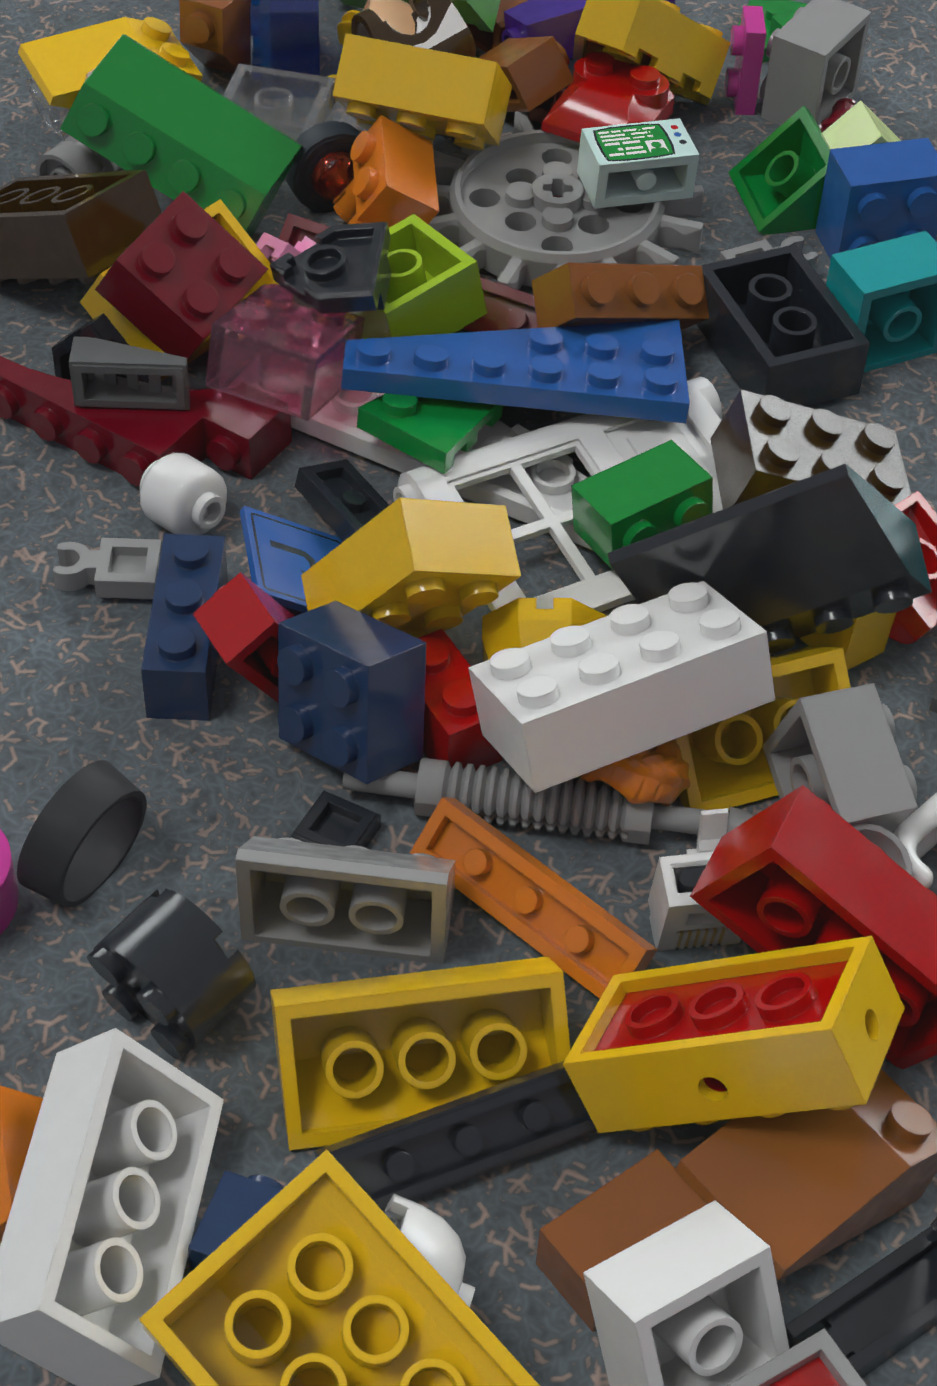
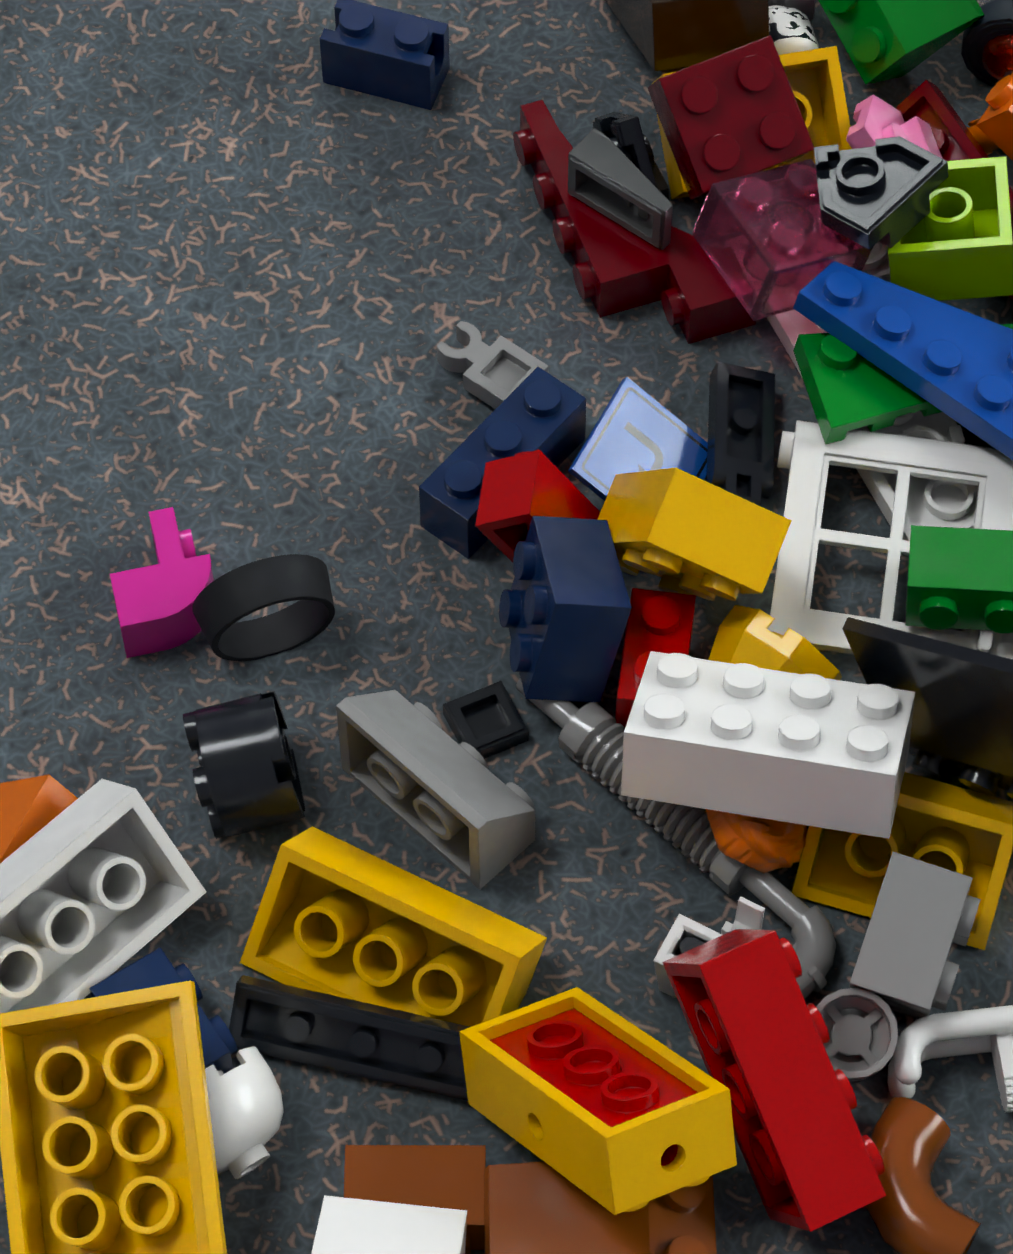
camera: 40 degrees right, 10 degrees up
white head [140,453,227,535] -> none
orange plate [410,797,658,999] -> none

